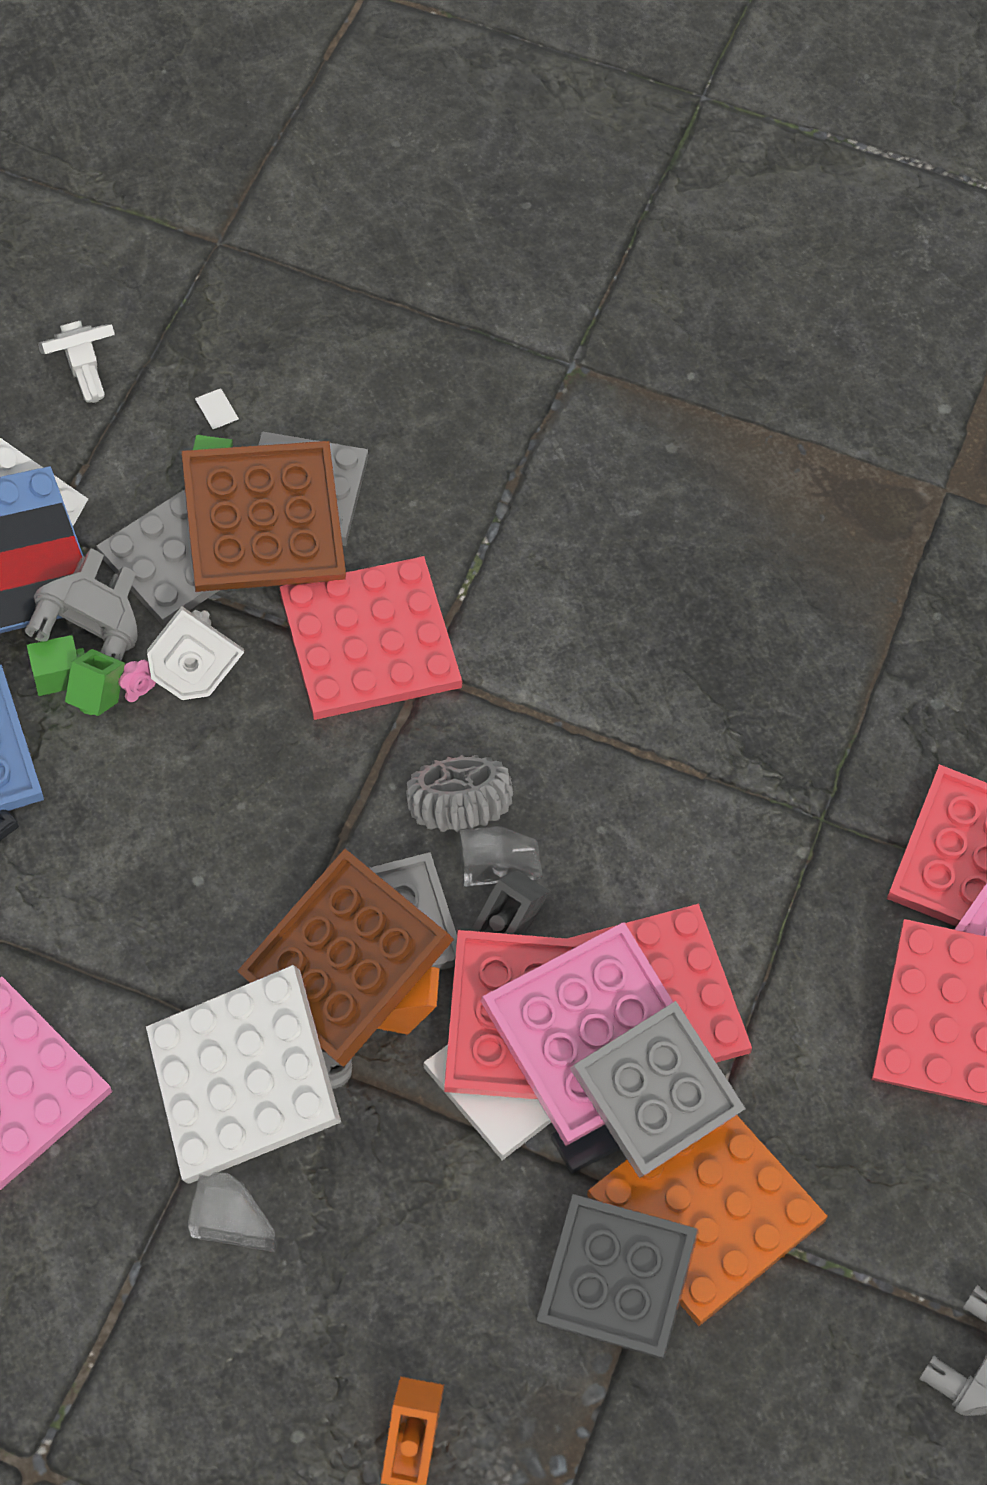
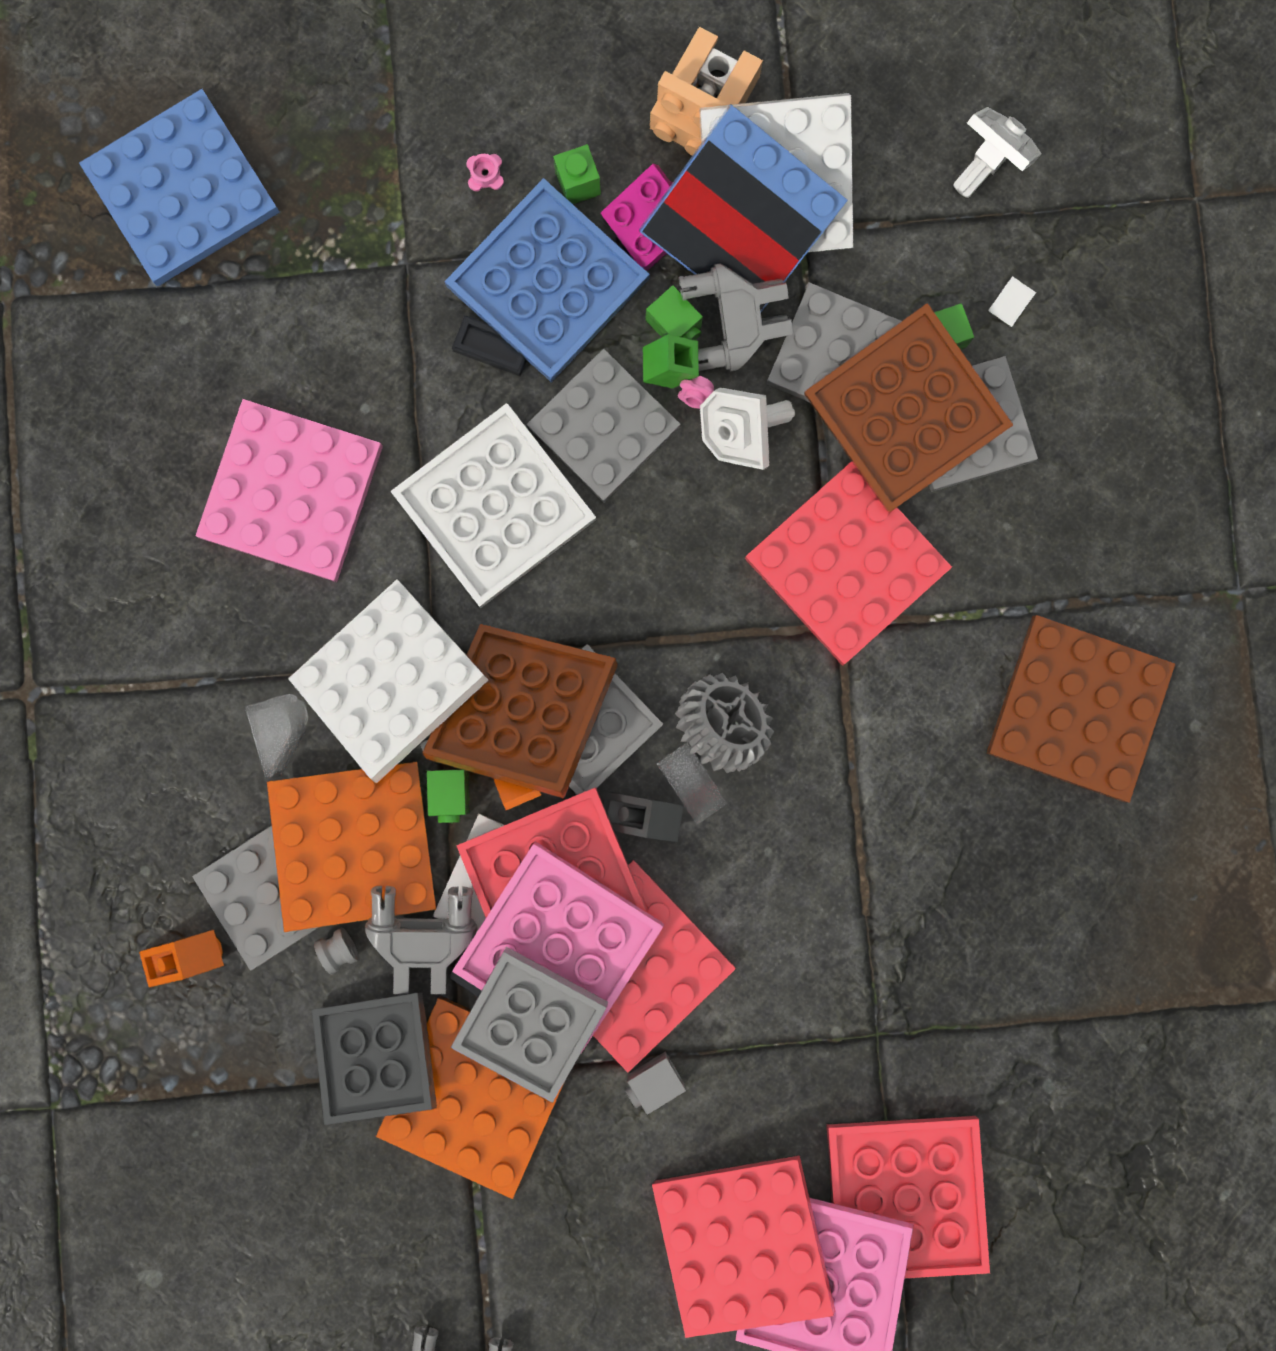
camera: 65 degrees right, 25 degrees up
none -> light grey plate [192,826,319,971]
none -> orange plate [267,762,436,932]
none -> light grey wheel [314,927,359,975]
none -> light grey connector [365,886,477,994]
none -> white plate [391,403,596,608]
none -> bright green brick [427,770,470,823]
none -> light grey plate [526,349,681,503]
none -> light grey brick [625,1051,686,1115]
none -> dark orange plate [986,615,1175,803]

